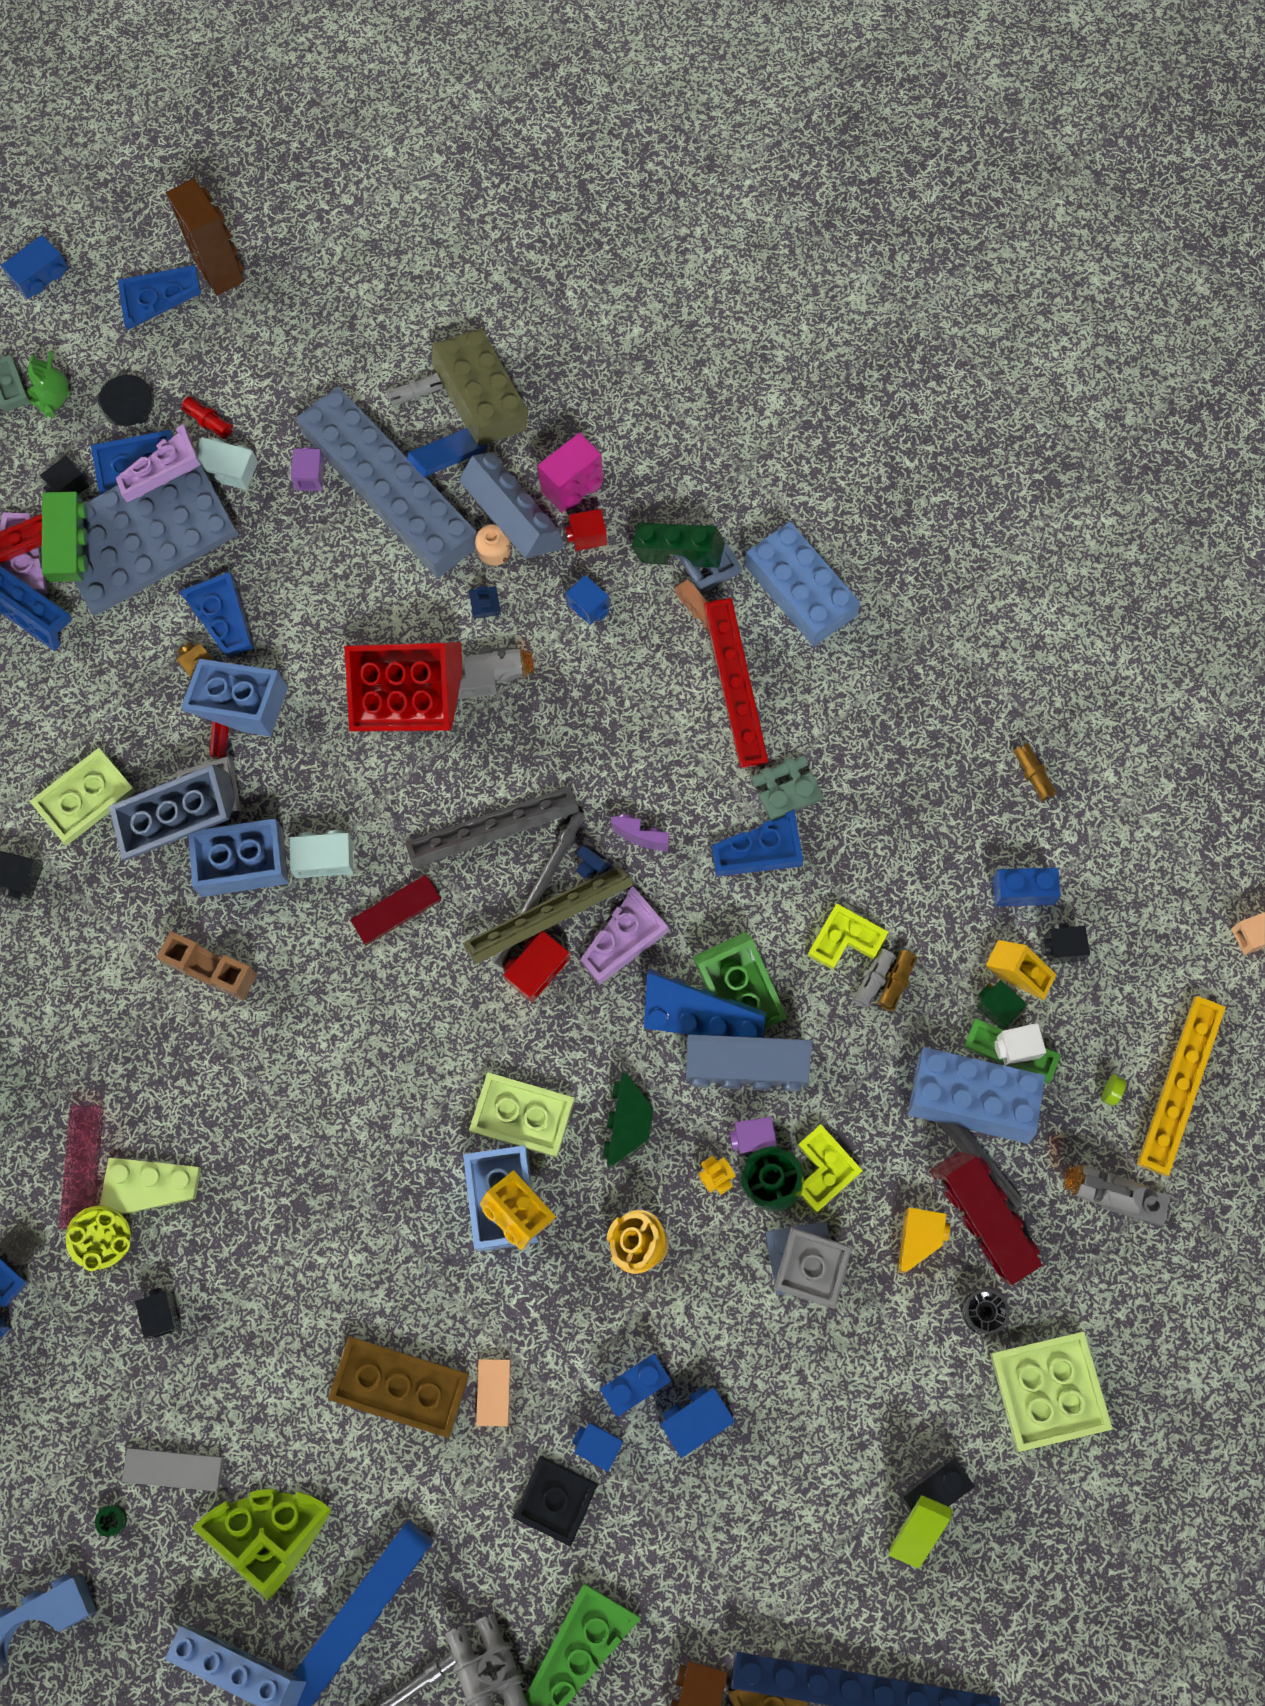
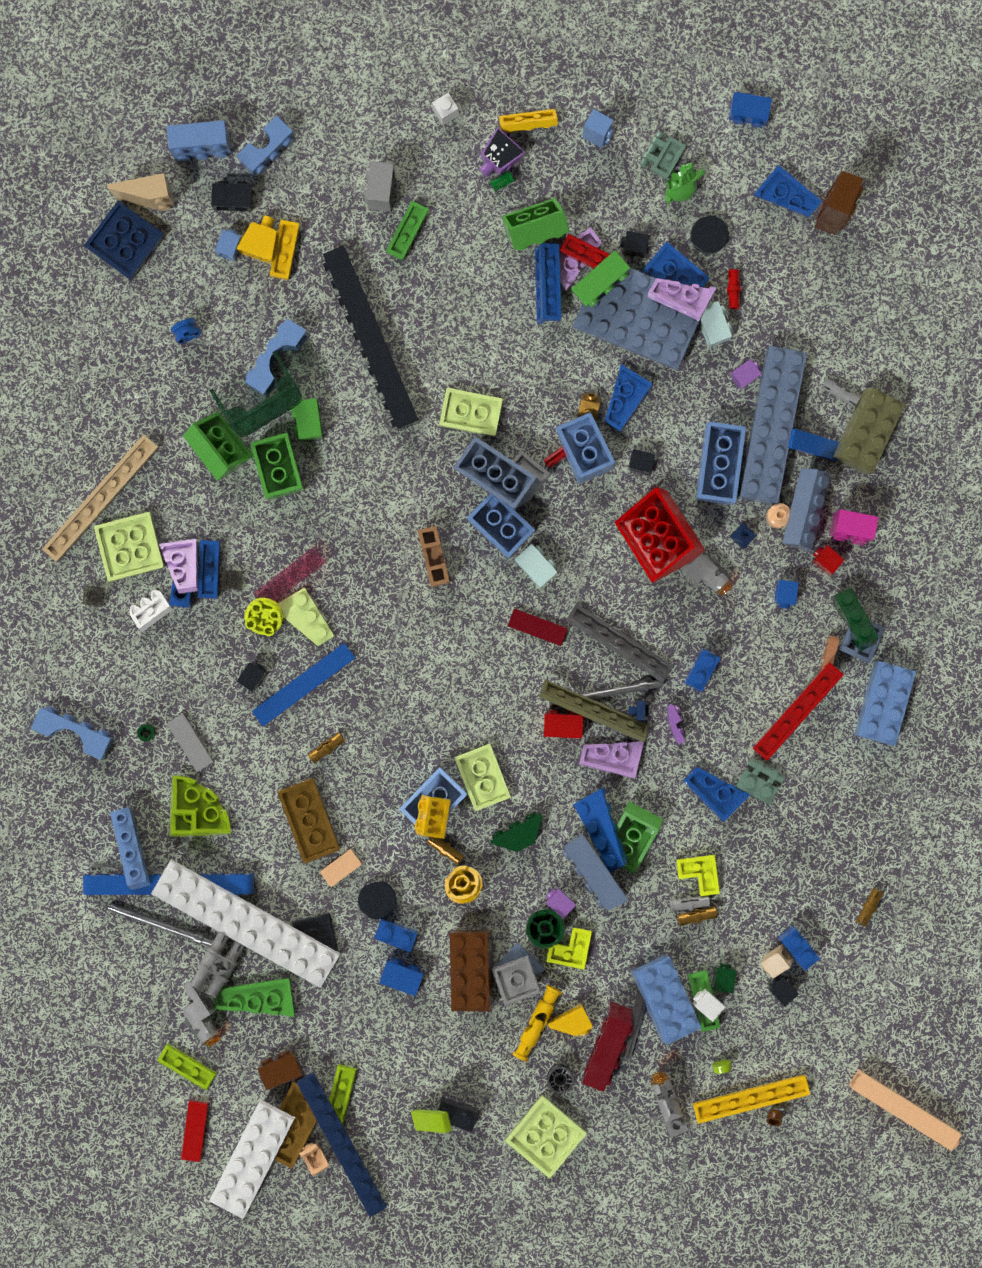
camera: 50 degrees right, 15 degrees up
blue brick [572,1422,624,1472] -> none
yellow gear [698,1155,736,1195] -> none
yellow slope [986,940,1057,1000] -> none
none -> white plate [151,859,340,988]
none -> blue tile [252,643,356,727]
none -> pearl gold pin [307,732,346,764]
none -> lime tile [329,1064,357,1124]
none -> black tile [358,880,397,920]
none -> pearl gold pin [426,837,464,865]
none -> reddish brown brick [449,930,494,1012]
none -> yellow piece [512,984,562,1062]
none -> black brick [627,449,658,475]
none -> blue brick [683,649,720,692]
none -> medium blue brick [695,422,746,505]
none -> tan brick [760,944,795,978]
none -> reddish brown hinge [766,1109,783,1127]

